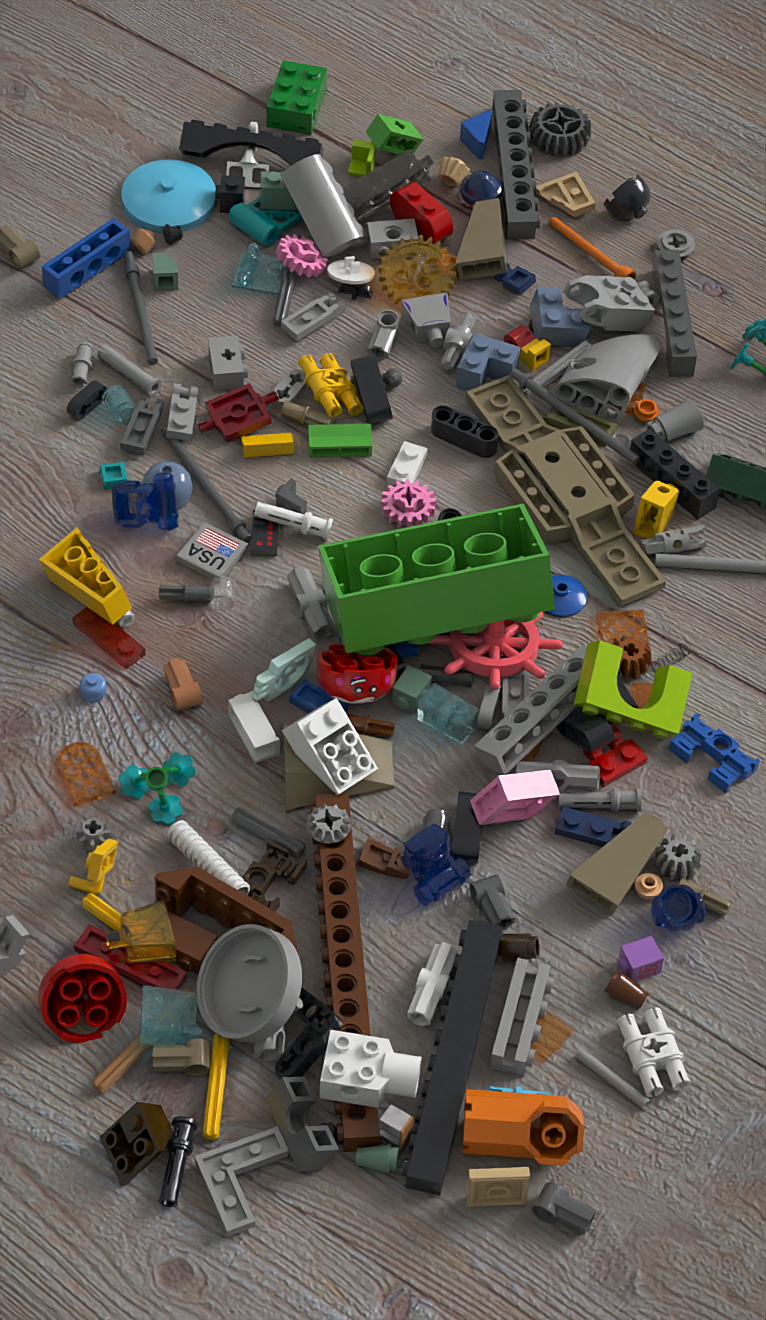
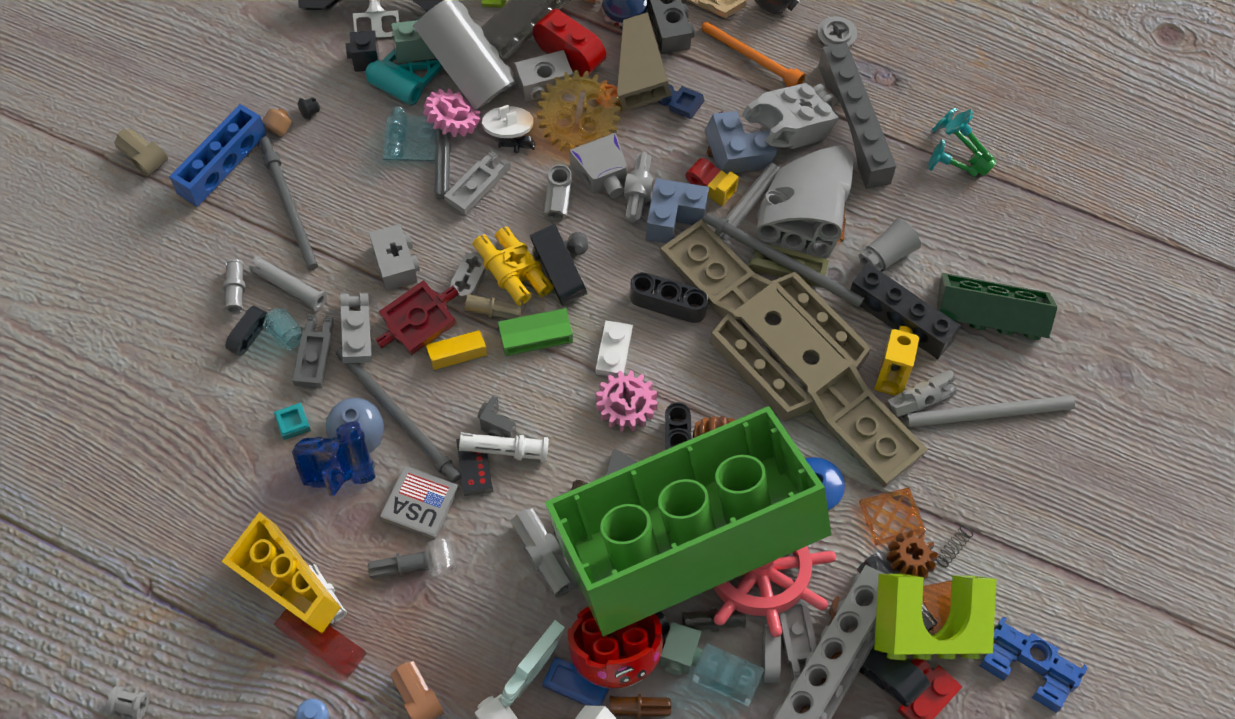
camera: 10 degrees left, 10 degrees up
medium azure dish [121,159,216,233] -> none
sand green brick [152,252,178,290] -> none
orange plate [634,399,659,422] -> none

